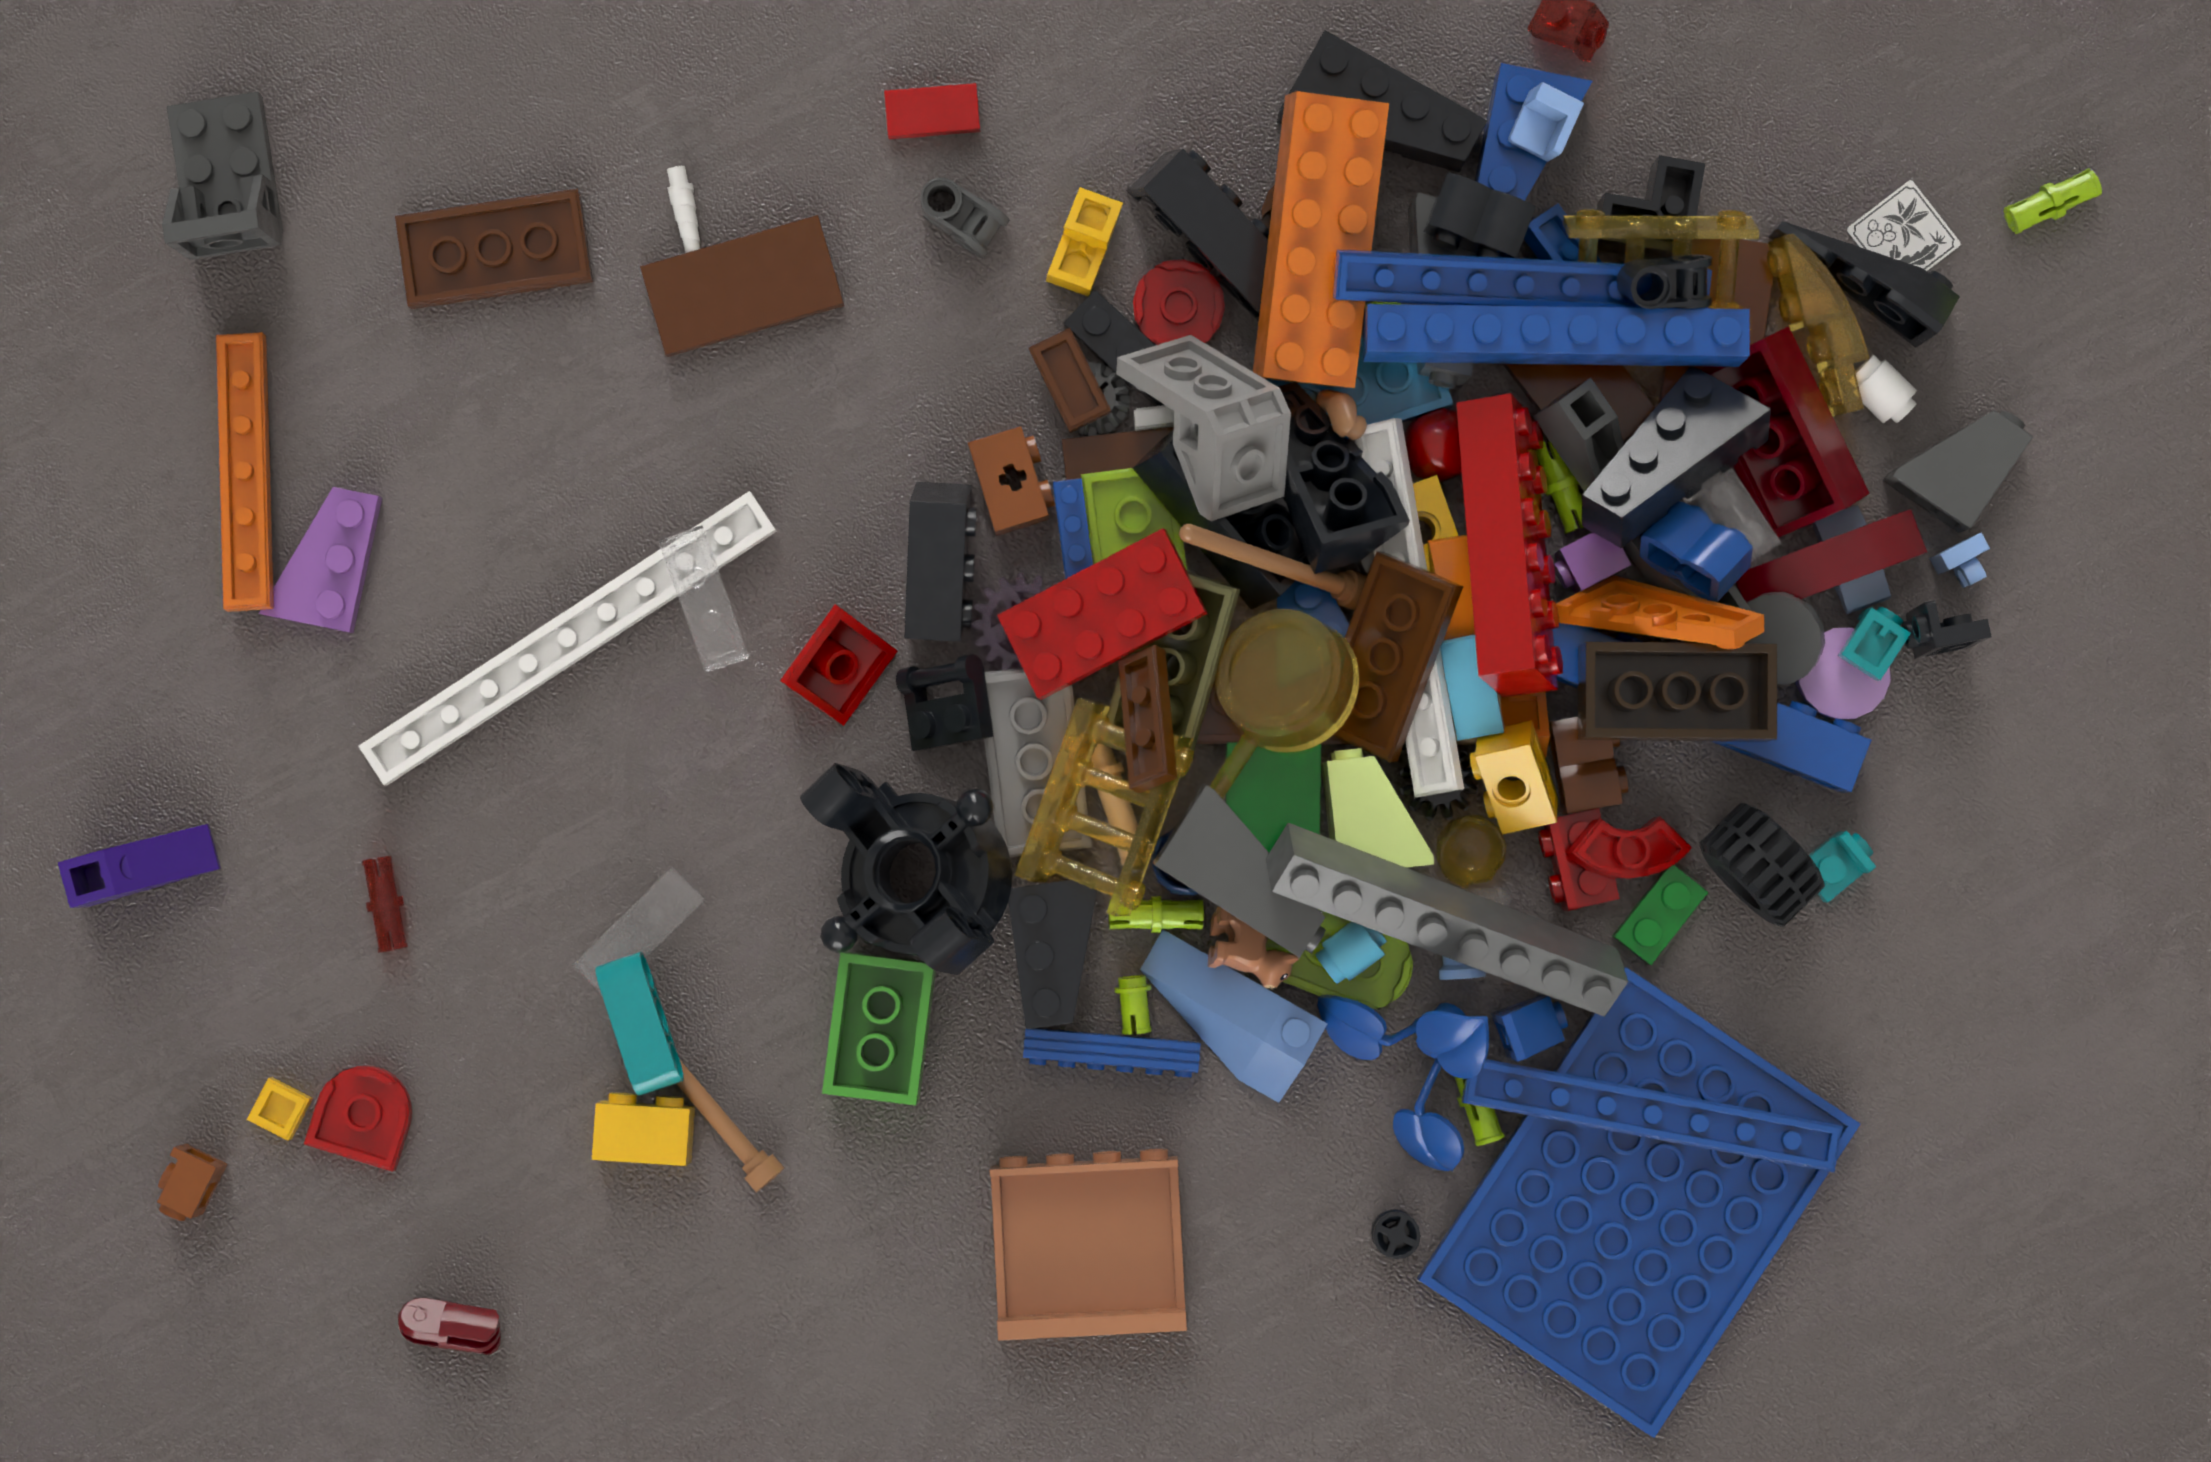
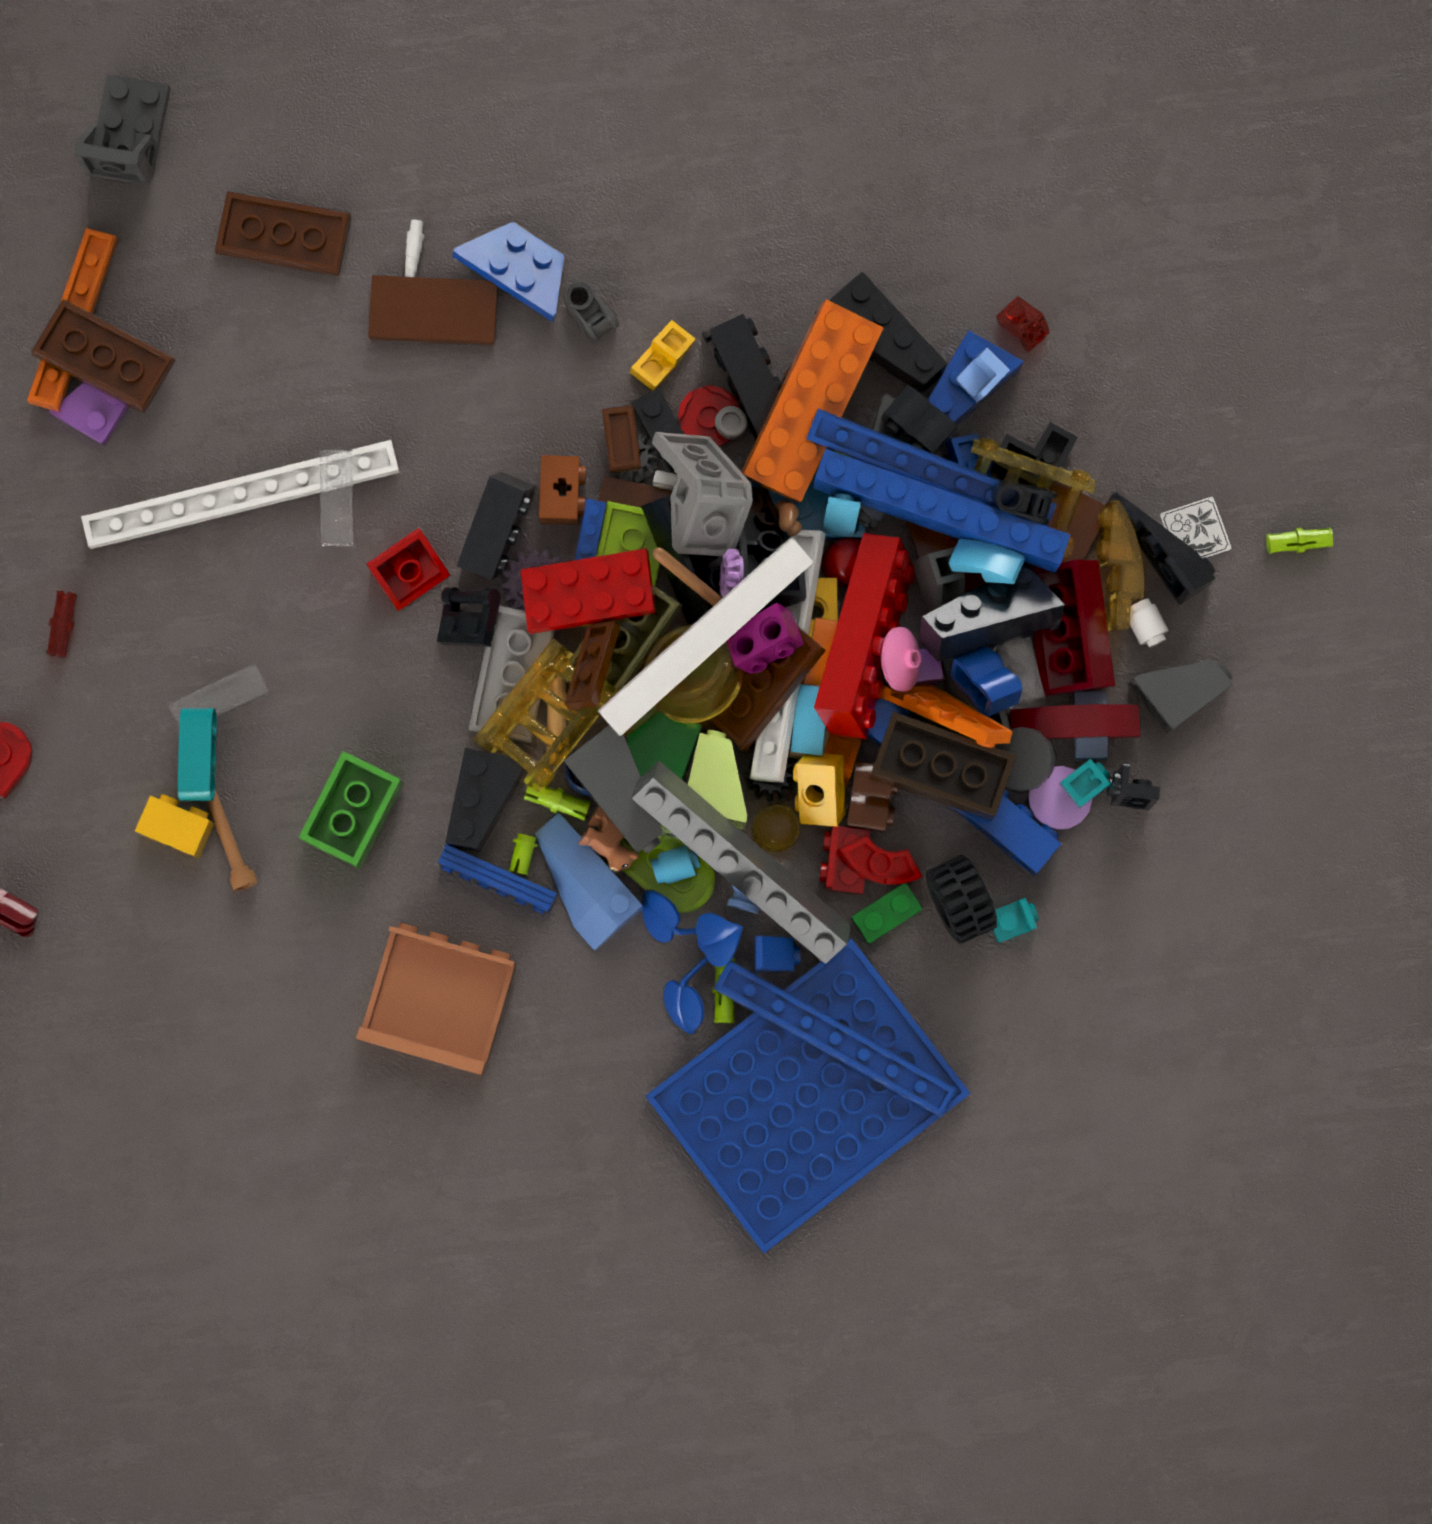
camera: 15 degrees right, 5 degrees down
black piece [800,763,1012,975] -> none
red tile [884,83,981,140] -> none
black wheel [1371,1209,1421,1259] -> none
lime pin [1537,441,1584,534] -> none
light blue tile [1929,532,1990,588] -> none
none -> reddish brown tile [31,299,175,414]
none -> wing [452,222,564,322]
none -> white tile [598,537,813,736]
none -> light grey tile [715,406,747,440]
none -> lavender gear [719,548,744,597]
none -> magenta brick [726,603,804,674]
none -> medium azure slope [822,493,860,538]
none -> bright pink dish [881,627,921,692]
none -> medium azure slope [948,539,1025,584]

